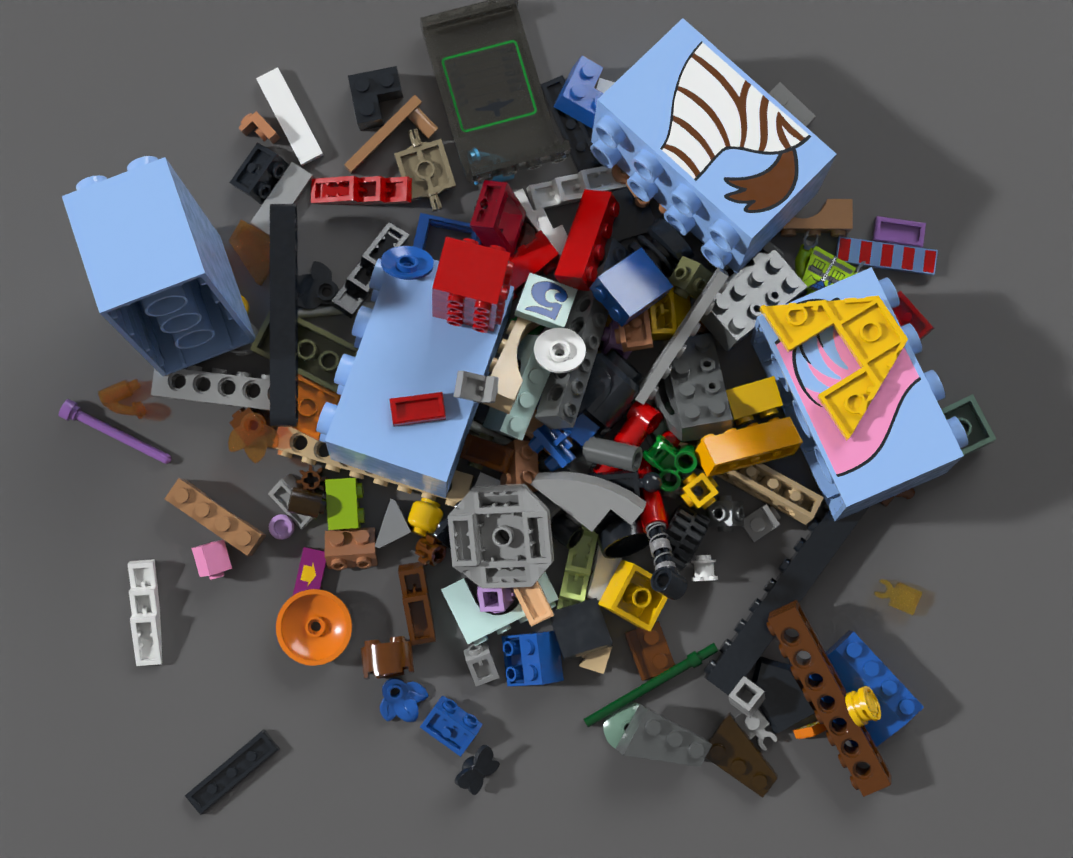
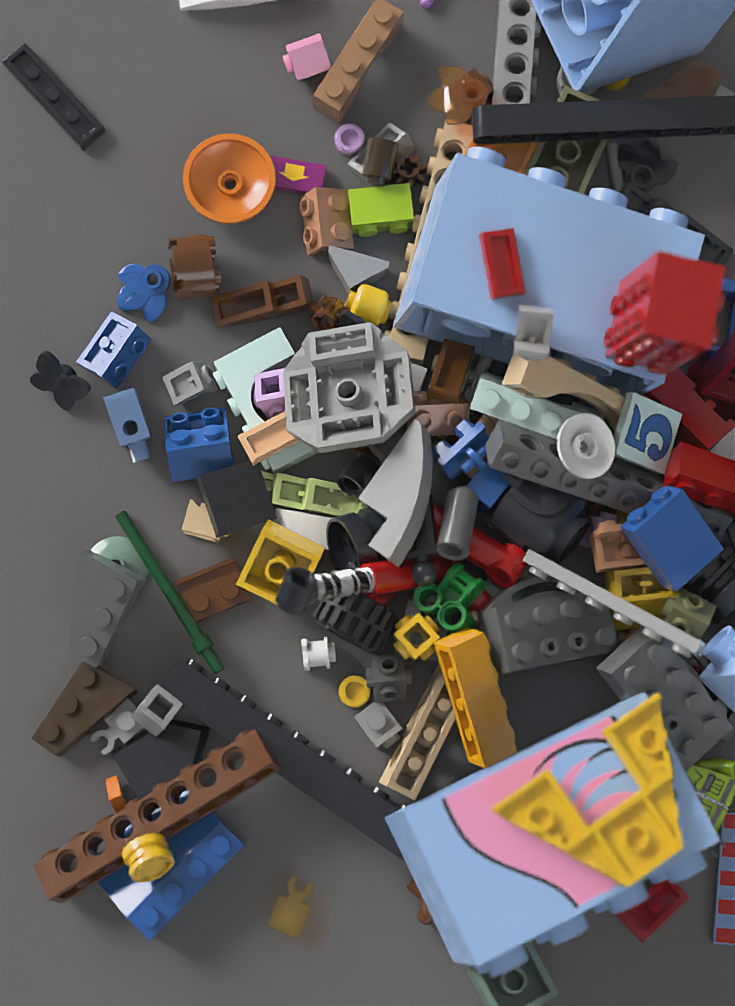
camera: 80 degrees right, 5 degrees down
blue dish [381,246,434,280] -> none
yellow brick [726,376,783,426] -> none
none -> medium blue torso [103,388,152,463]
none -> yellow tile [339,675,371,708]

